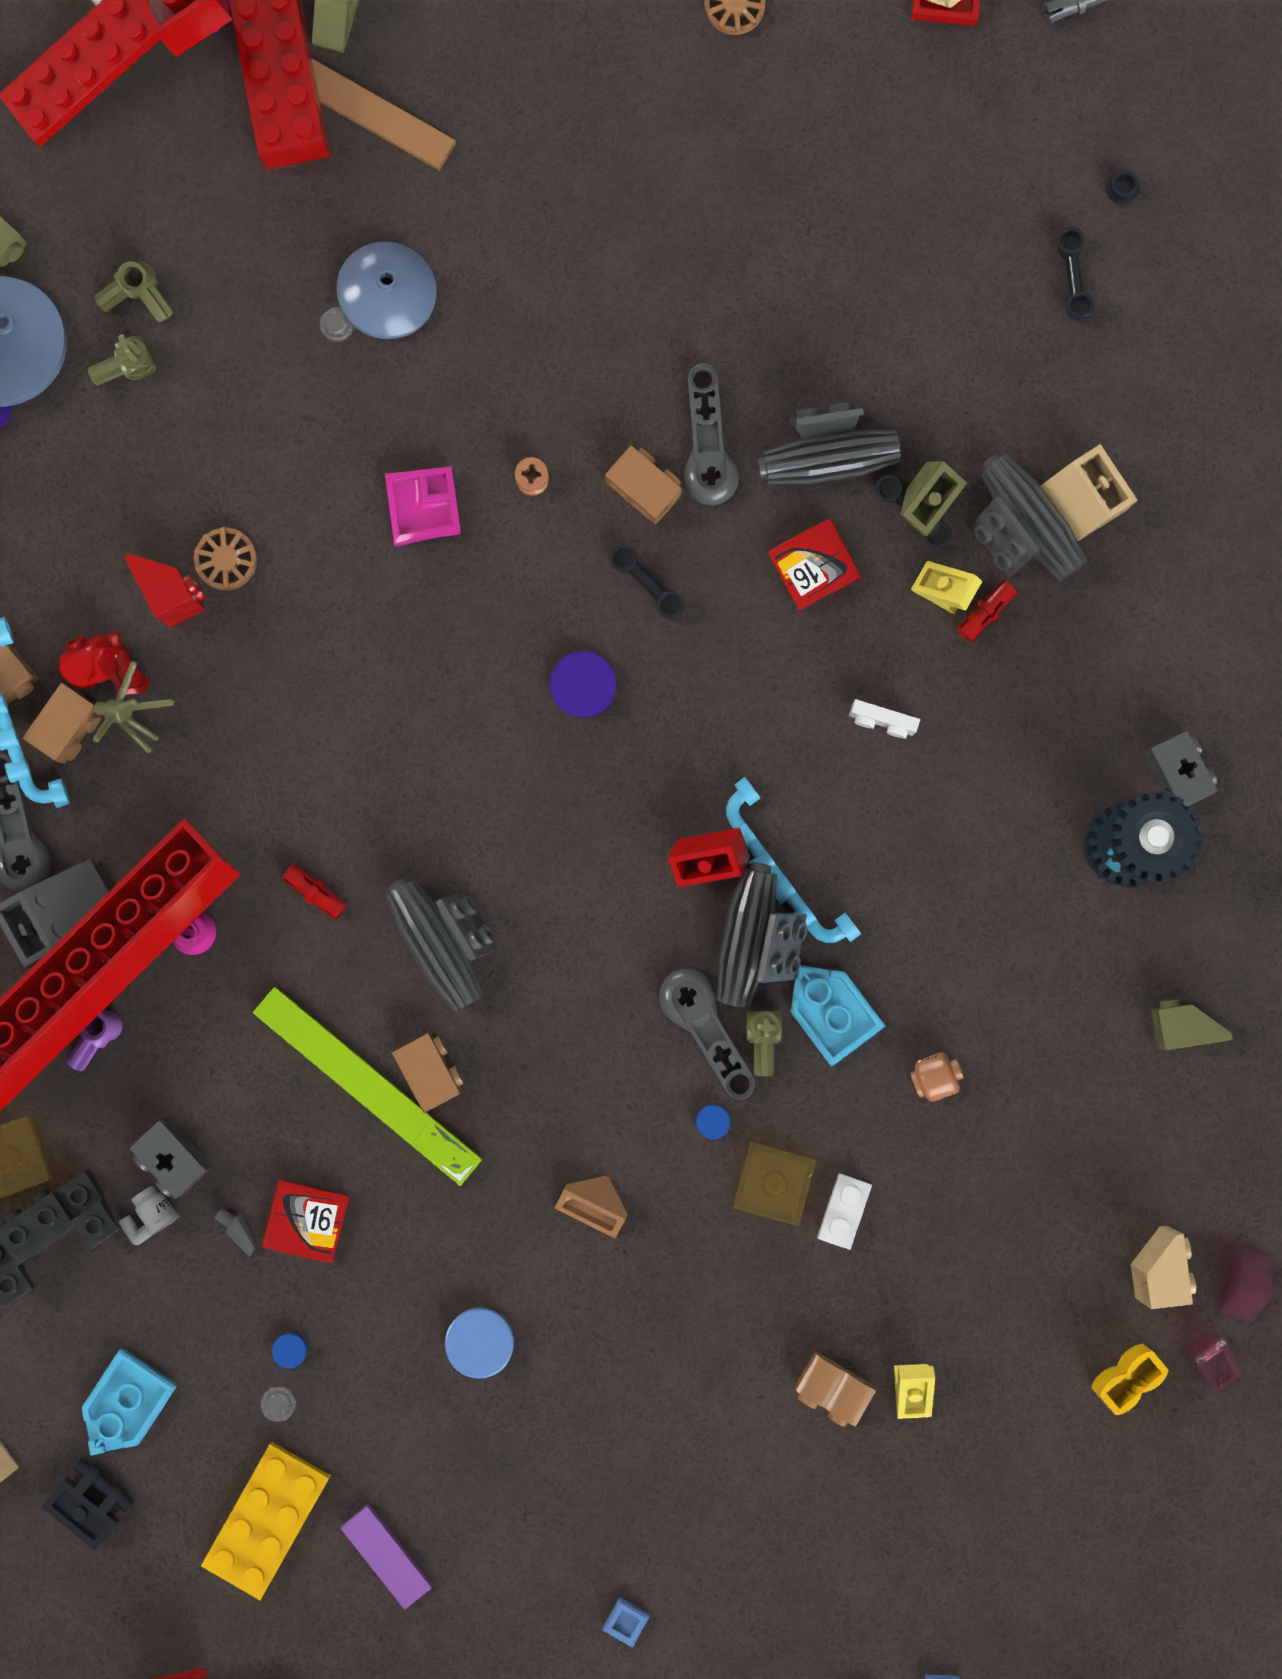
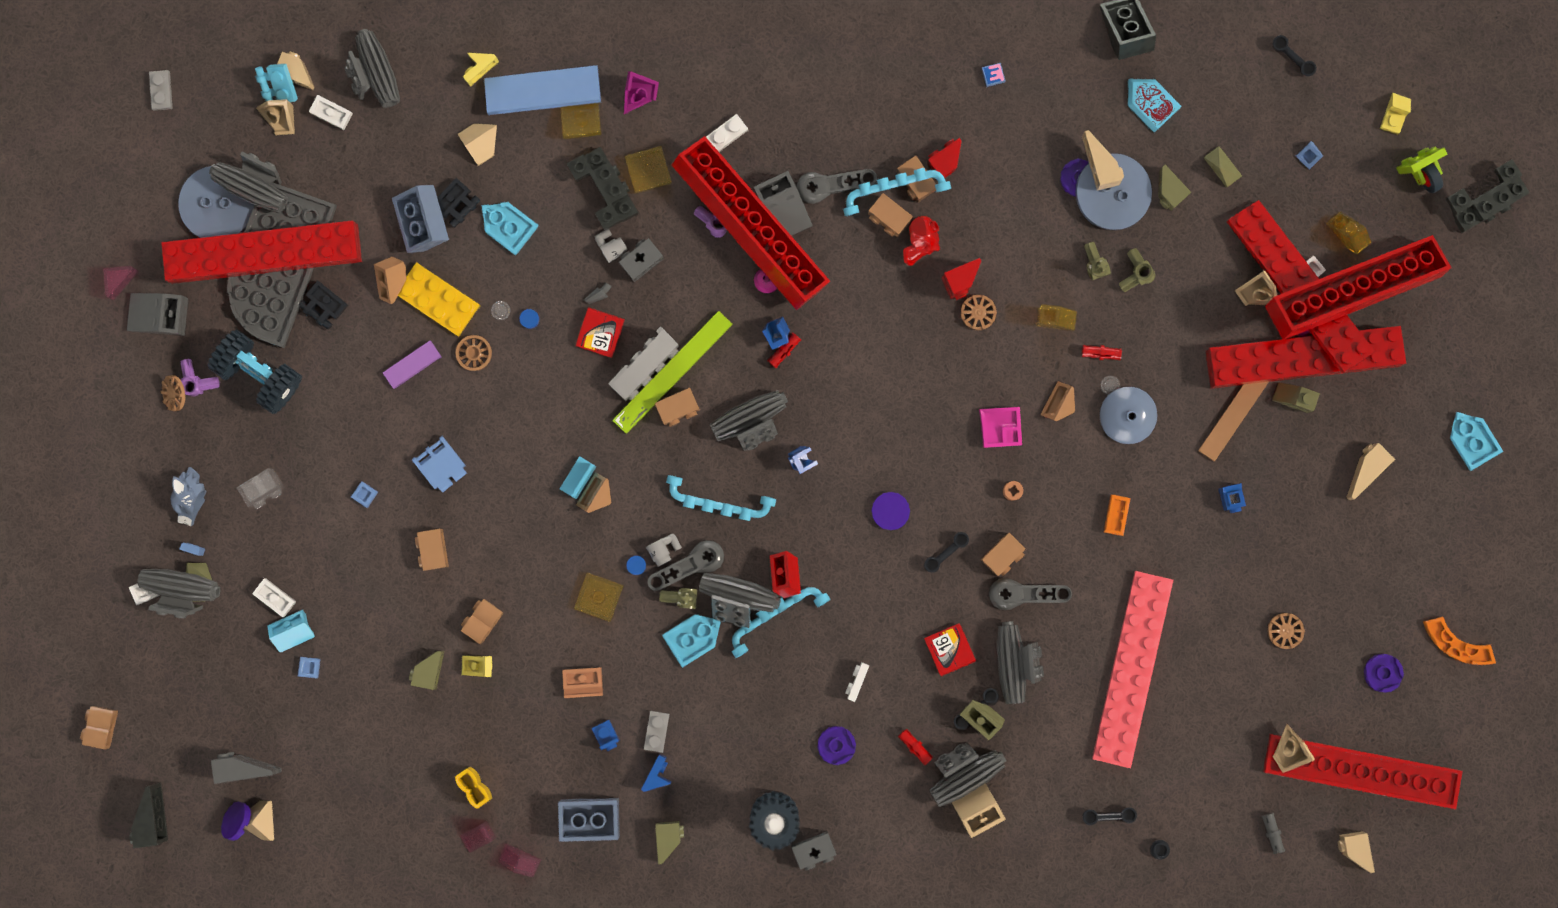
camera: 90 degrees right, 0 degrees up
olive plant [93,661,175,753] -> none
medium blue tile [445,1307,514,1378] -> none
white plate [817,1173,872,1250] -> none
light yellow slope [911,561,982,614] -> none
nougat head [911,1052,964,1102] -> none
tan slope [1131,1225,1196,1309] -> none
none -> medium nougat slope [374,257,406,304]
none -> sand blue brick [392,185,449,253]
none -> olive slope [409,651,445,690]
none -> medium blue plate [412,436,467,492]
none -> medium nougat brick [415,529,449,571]
none -> medium nougat wheel [456,335,492,371]
none -> sand blue brick [558,798,620,842]
none -> medium azure panel [560,456,596,499]
none -> nougat plate [562,667,603,698]
none -> blue bracket [592,720,619,751]
none -> light grey wedge [609,326,679,401]
none -> blue slope [641,754,671,792]
none -> light grey plate [644,711,670,753]
none -> light grey piece [646,534,682,567]
none -> medium azure bar [666,475,776,521]
none -> blue window [762,316,790,350]
none -> window [788,446,818,474]
none -> dark purple tile [817,726,856,765]
none -> clear yellow slope [1036,304,1077,331]
none -> medium nougat slope [1041,381,1075,421]
none -> red pin [1082,345,1122,361]
none -> coral plate [1092,571,1173,768]
none -> orange plate [1104,494,1130,536]
none -> blue window [1218,483,1246,513]
none -> tan slope [1235,271,1277,306]

